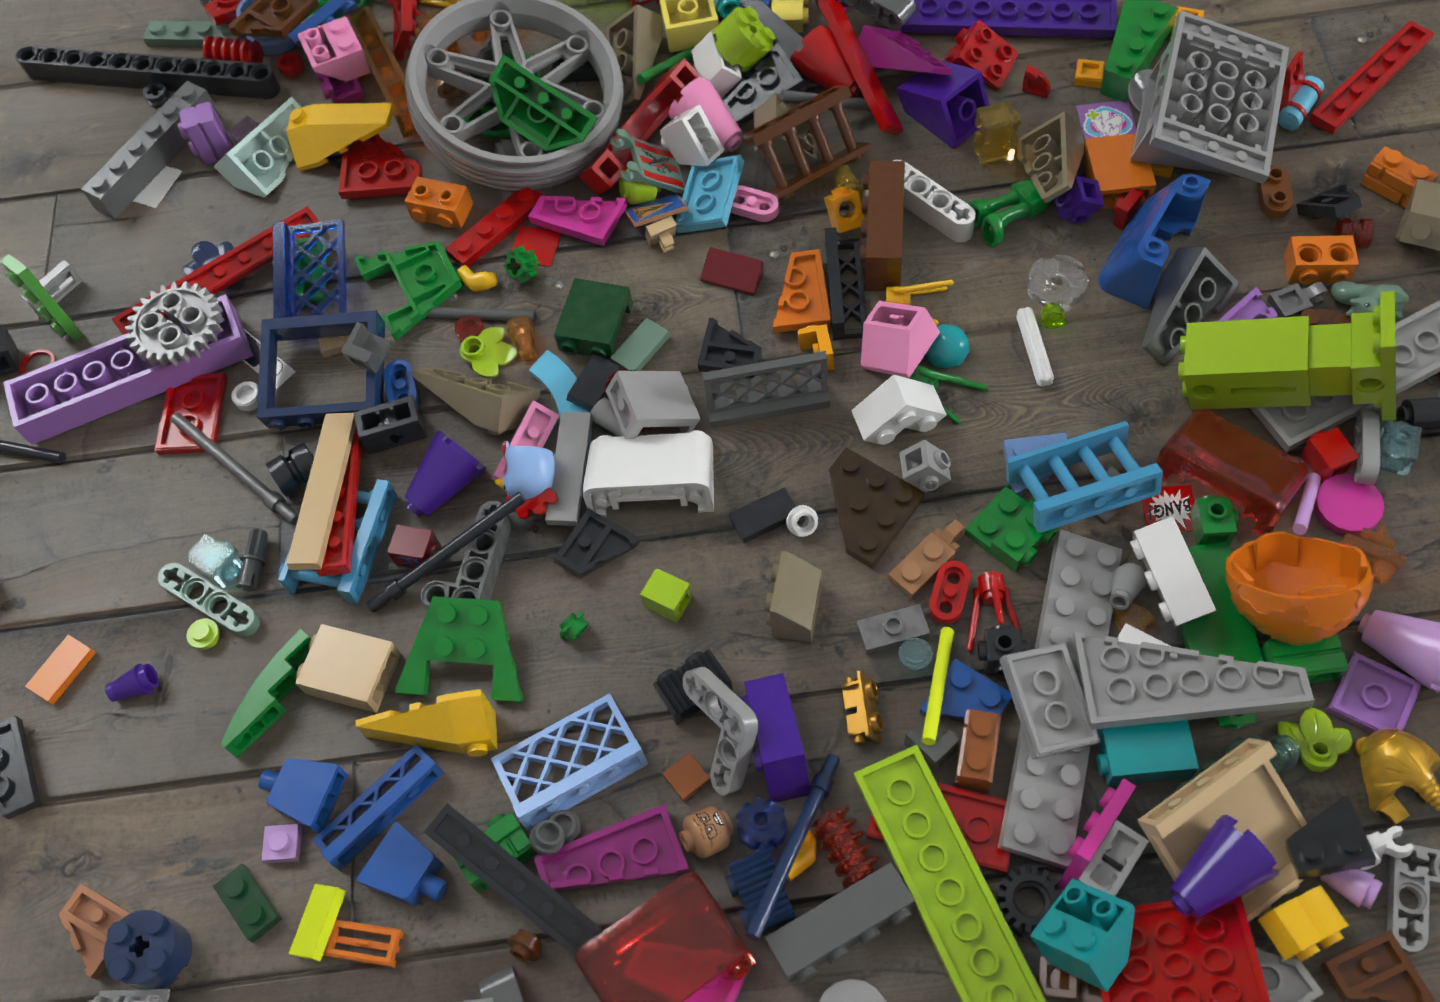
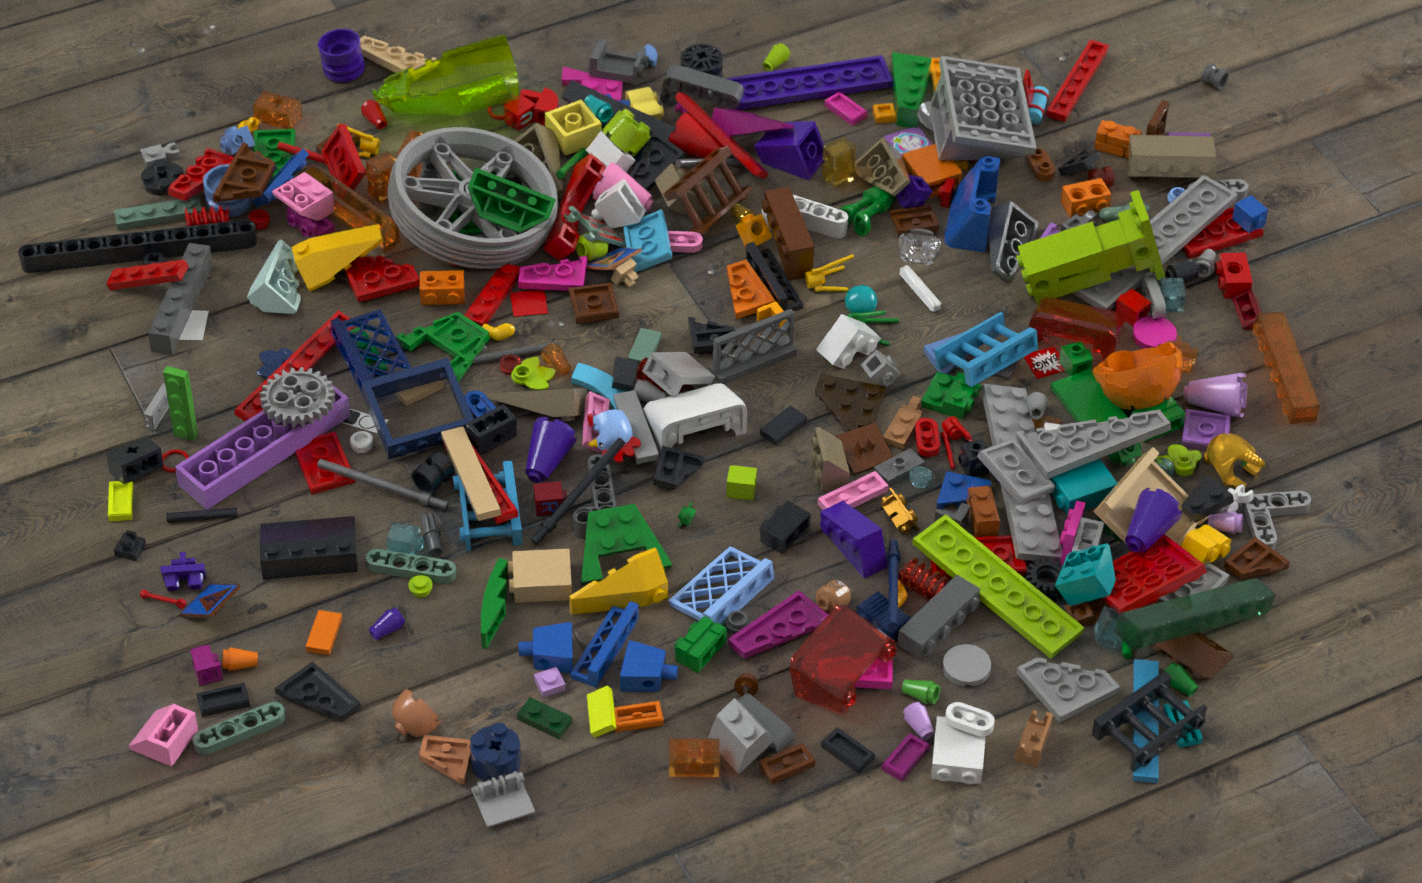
camera: 30 degrees left, 15 degrees down
medium lavender brick [178,102,233,165] -> none
clear purple tile [228,116,260,143] -> none
dark grey panel [341,322,391,374] -> none
black plate [424,803,615,970] -> none
green gear [503,245,540,283] -> none
dark grey plate [529,820,565,855] -> none
dark green panel [554,278,633,360] -> none
dark orange tile [662,752,711,802] -> none
light grey beam [683,667,758,796] -> none
dark red slope [700,247,764,296] -> none
clear blue brick [736,796,788,852] -> none
white plate [786,505,818,537] -> none
bright pink slope [861,301,940,378] -> none
neon yellow bar [921,627,954,746] -> none
red bracket [944,19,1018,90] -> none
red tile [1022,65,1051,98] -> none
clear neon green hinge [1040,303,1066,329] -> none
white wedge [1130,516,1216,627] -> none
lavender bar [1293,473,1321,535] -> none
none -> red plate [106,260,189,290]
none -> black slope [260,516,358,580]
none -> nougat cylinder [392,689,441,737]
none -> reddish brown plate [568,283,619,324]
none -> bright pink plate [818,471,888,510]
none -> dark pink tile [824,92,868,126]
none -> reddish brown piece [835,423,893,475]
none -> reddish brown plate [890,205,939,237]

